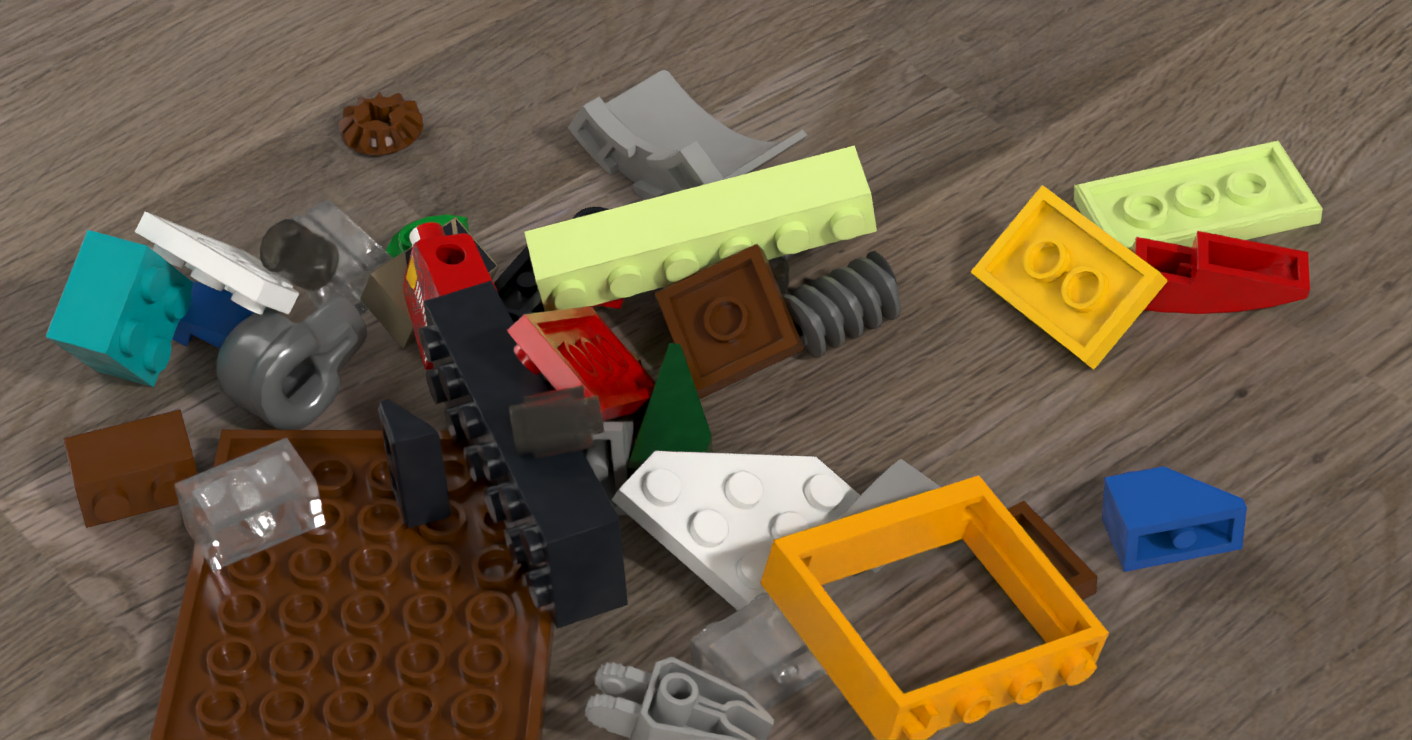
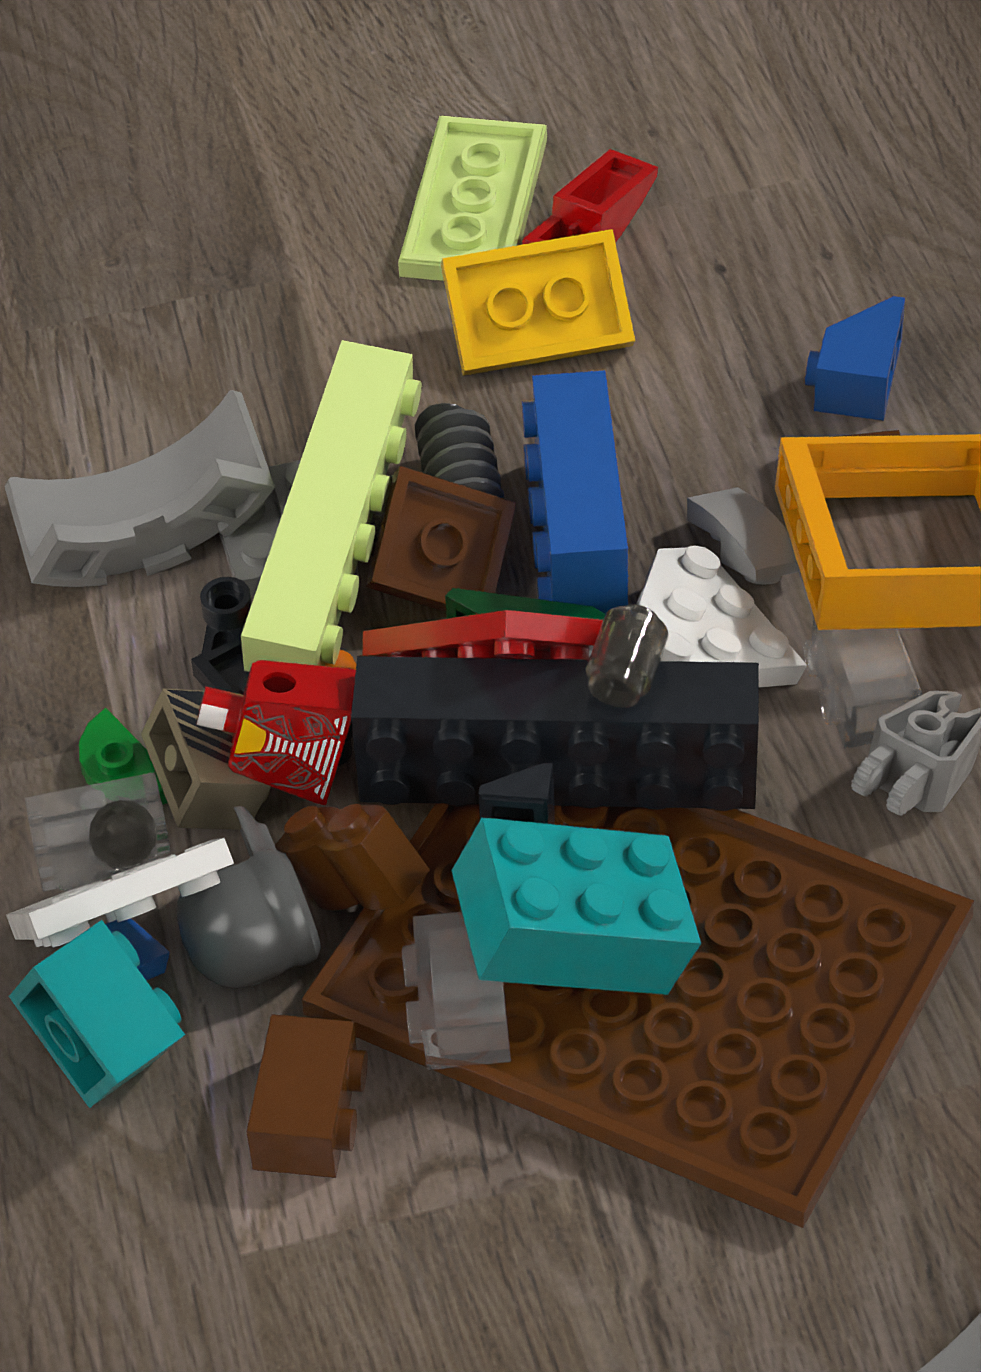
camera: 65 degrees left, 5 degrees up
none -> reddish brown brick [275,804,430,911]
none -> teal brick [452,818,701,995]
none -> blue brick [522,370,628,623]

